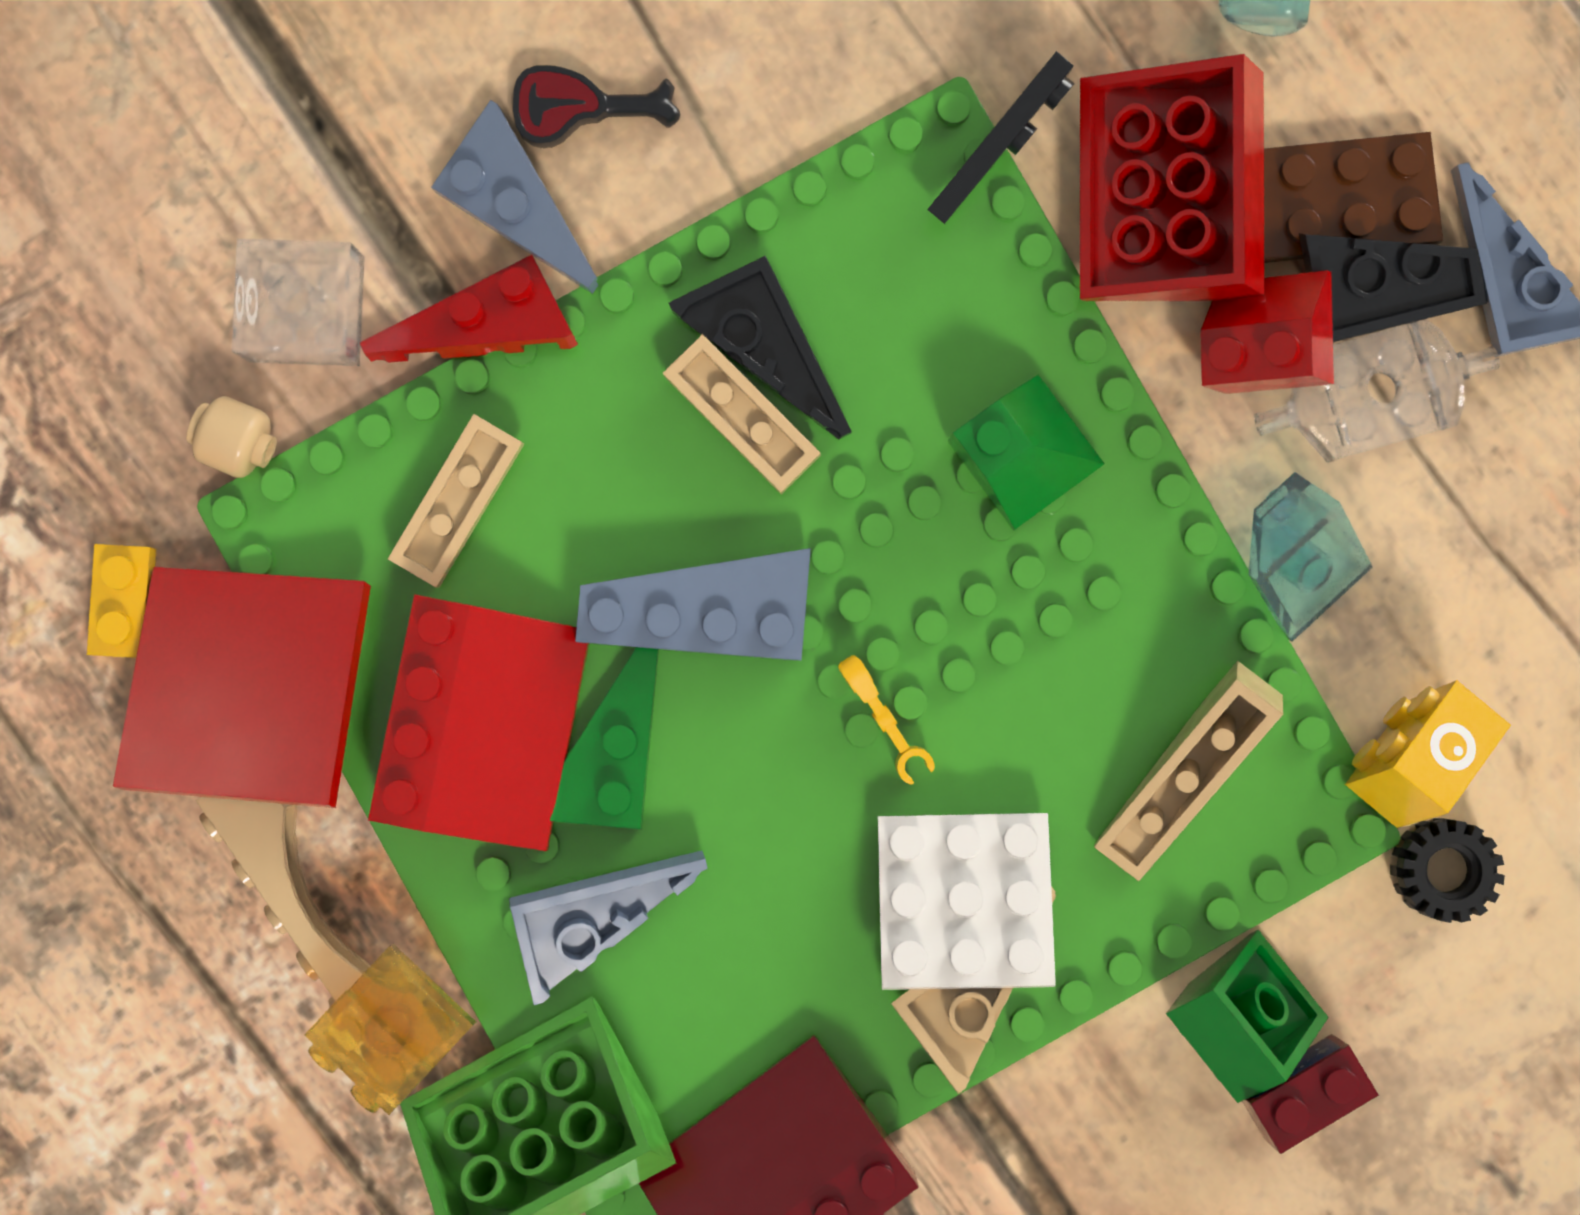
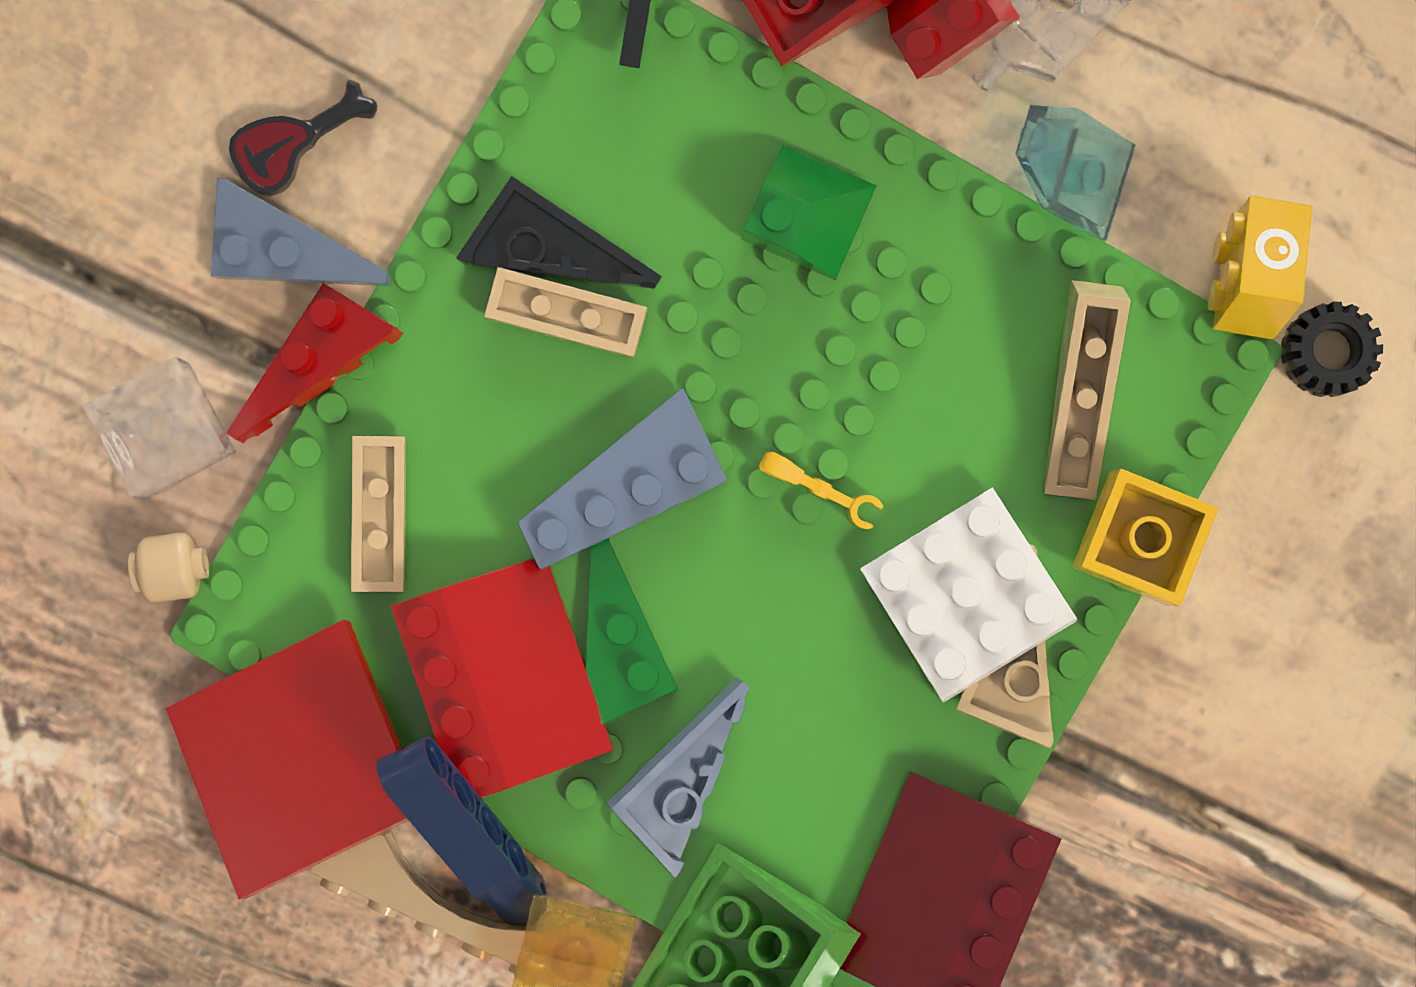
camera: 35 degrees left, 0 degrees up
yellow plate [86,544,157,658] -> none
green slope [1166,930,1329,1103] -> none
dark red brick [1242,1034,1379,1154] -> none
none -> dark blue piece [376,736,547,927]
none -> yellow brick [1072,468,1219,606]

